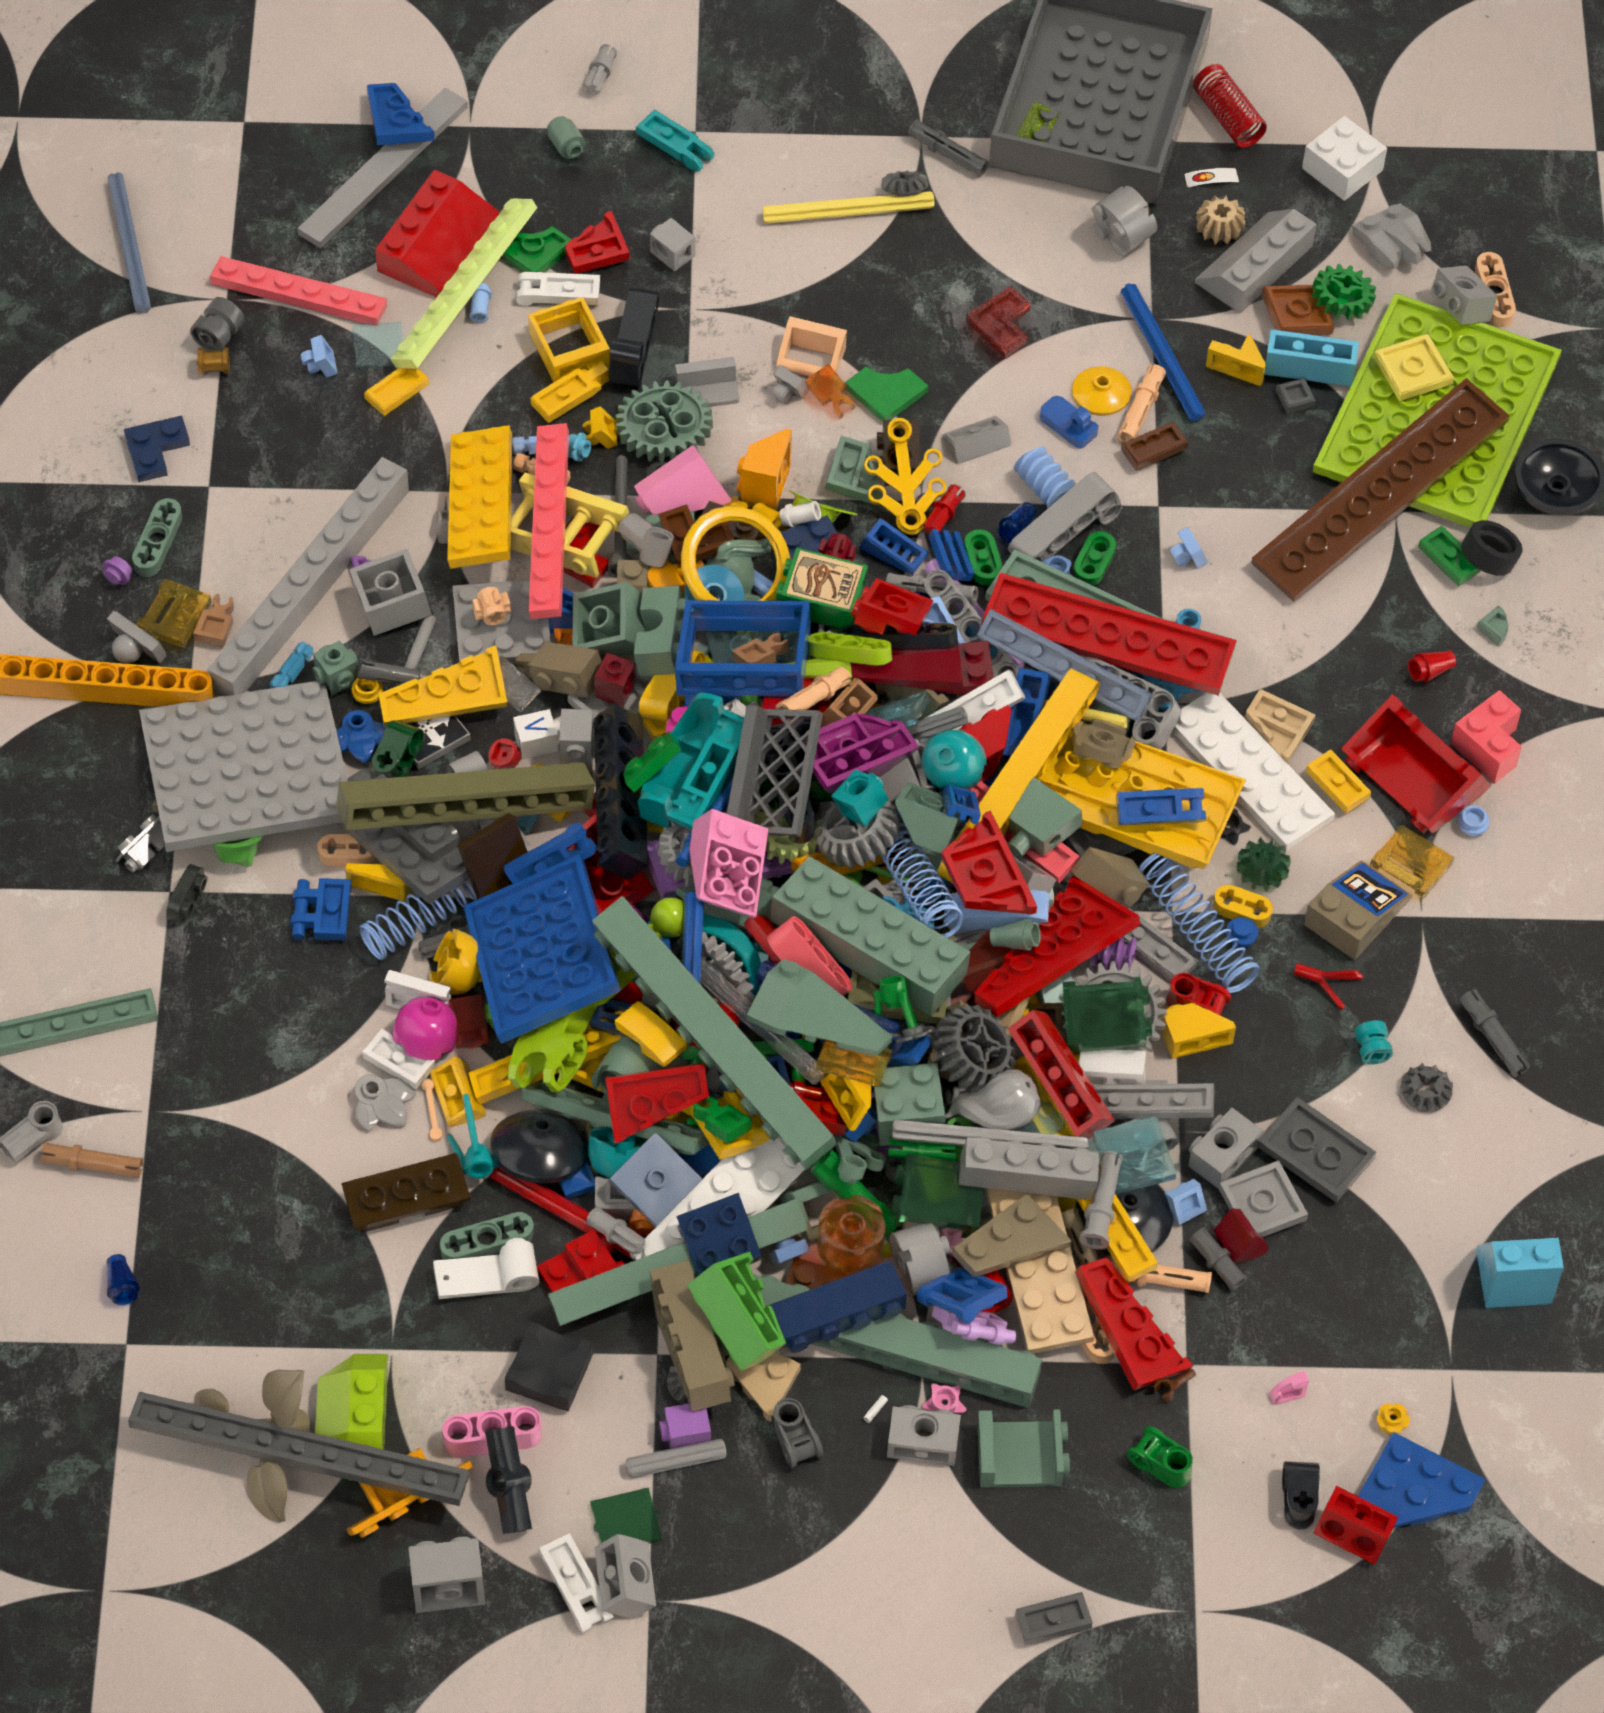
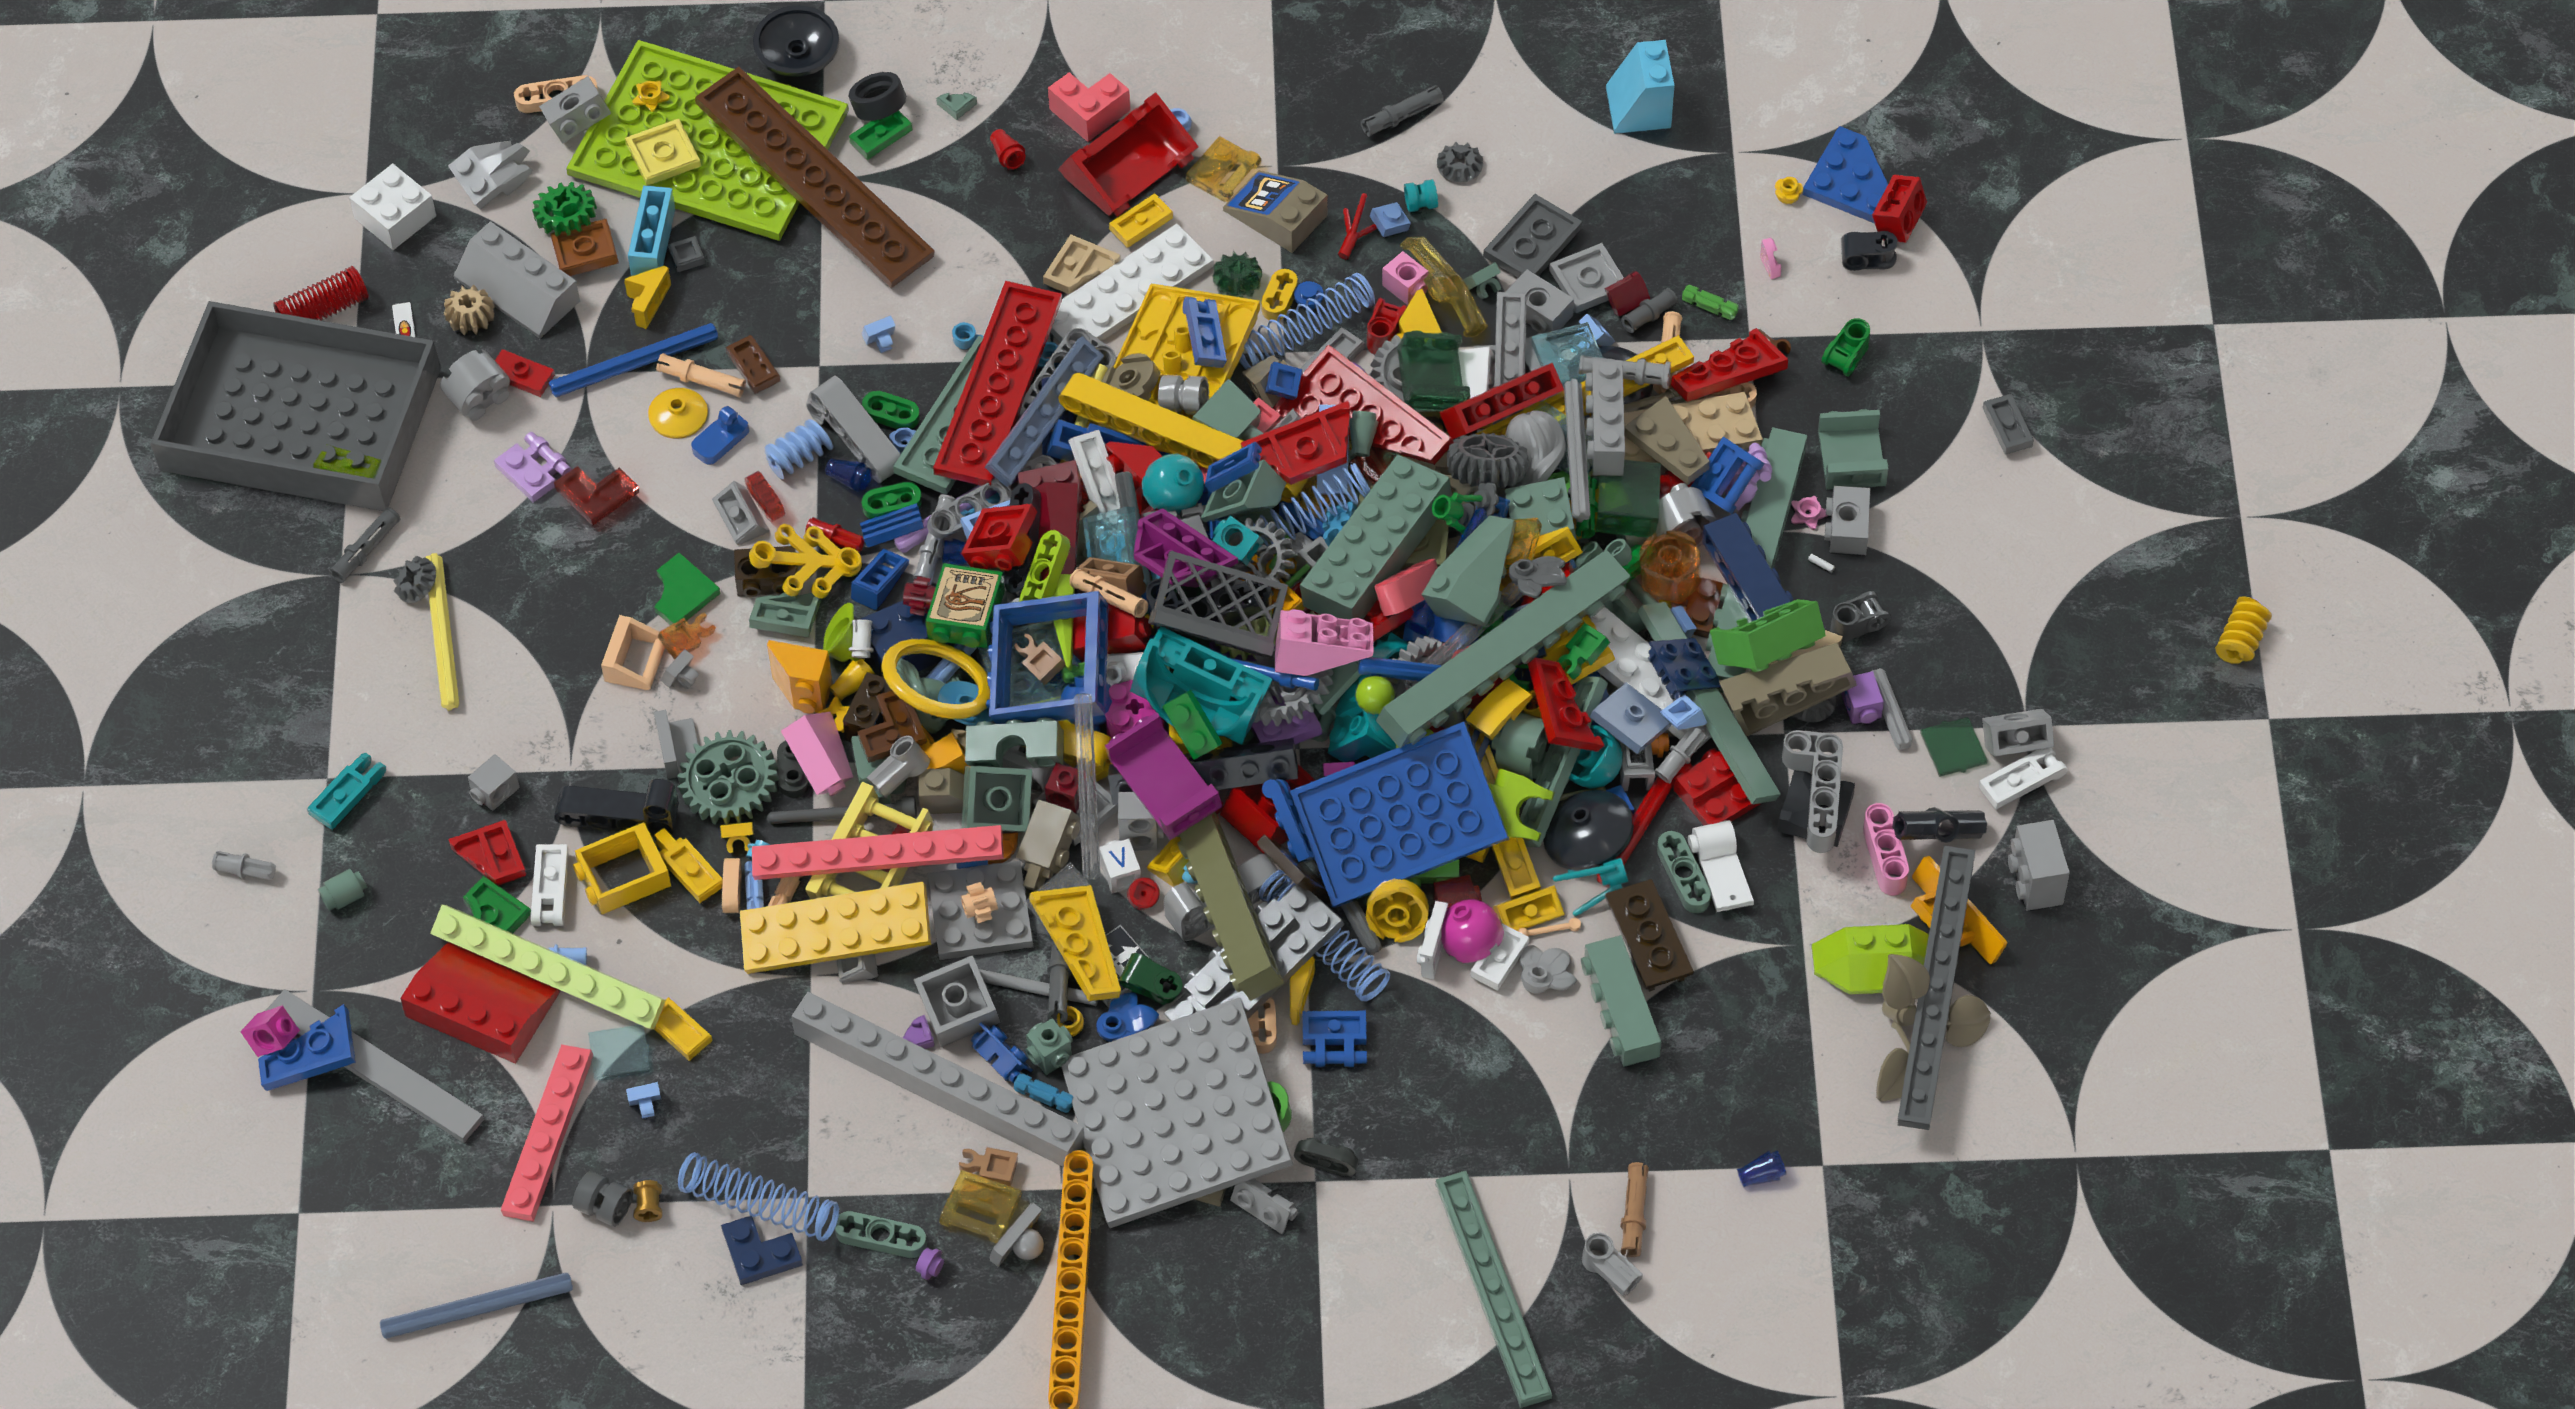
camera: 90 degrees left, 0 degrees up
none -> dark pink brick [240,1005,300,1057]
none -> lavender plate [494,432,571,503]
none -> red plate [495,349,555,397]
none -> yellow plate [632,81,670,112]
none -> light blue piece [678,1152,839,1242]
none -> light nougat beam [722,858,742,913]
none -> clear red beam [744,471,785,522]
none -> blue hinge [971,1022,1033,1083]
none -> clear axle [1074,693,1100,880]
none -> magenta panel [1105,712,1222,840]
none -> light grey wheel [1158,375,1209,415]
none -> blue plate [1265,362,1302,400]
none -> medium blue plate [1370,202,1411,237]
none -> bright pink brick [1382,251,1428,305]
none -> clear yellow plate [1400,236,1488,337]
none -> sand green tile [1462,262,1501,299]
none -> dark grey plate [1509,556,1567,598]
none -> sand green brick [1581,935,1661,1067]
none -> light blue slope [1660,694,1707,730]
none -> bright green axle [1682,285,1739,320]
none -> light grey beam [1782,730,1843,853]

